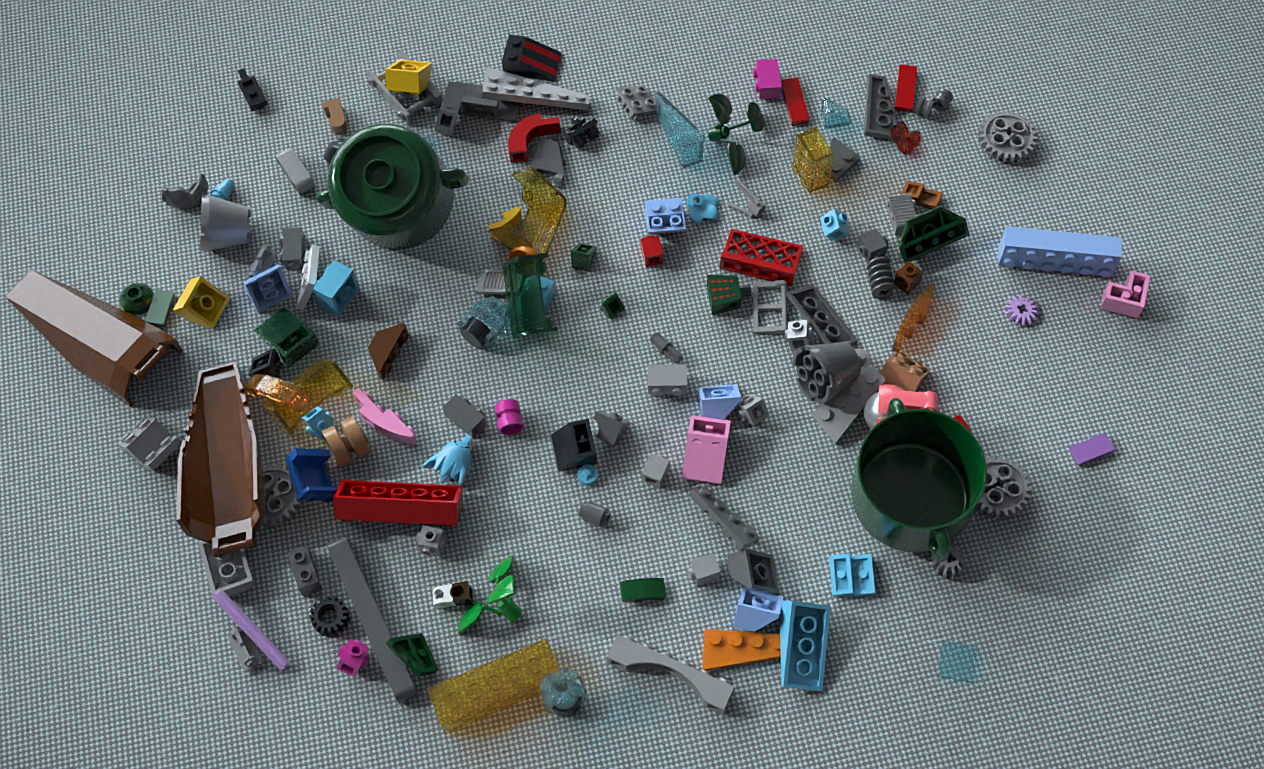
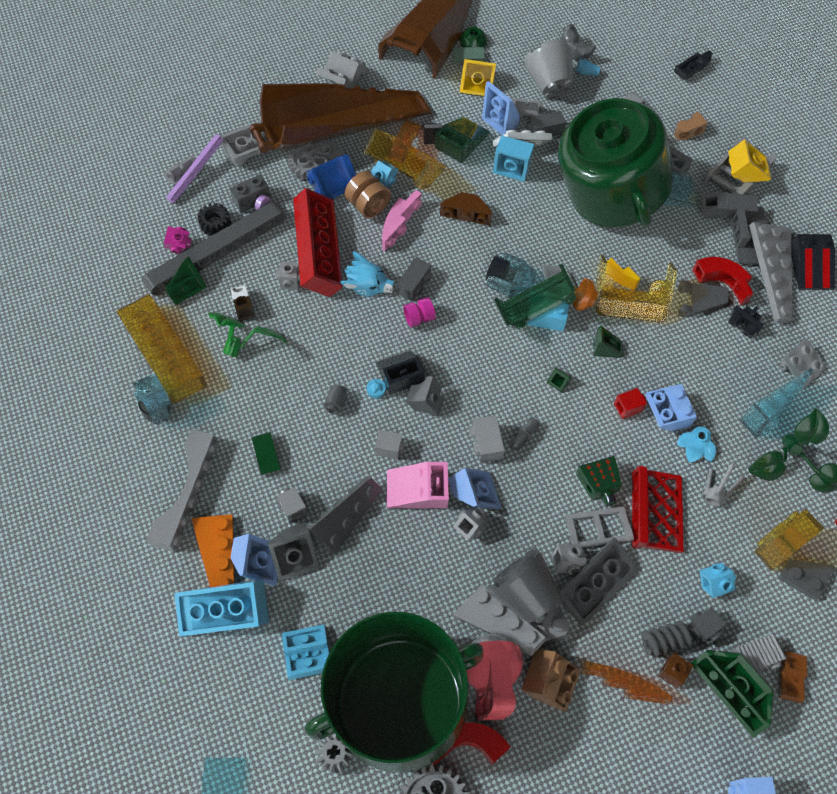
camera: 75 degrees right, 0 degrees up
none -> lavender tile [255,195,271,210]

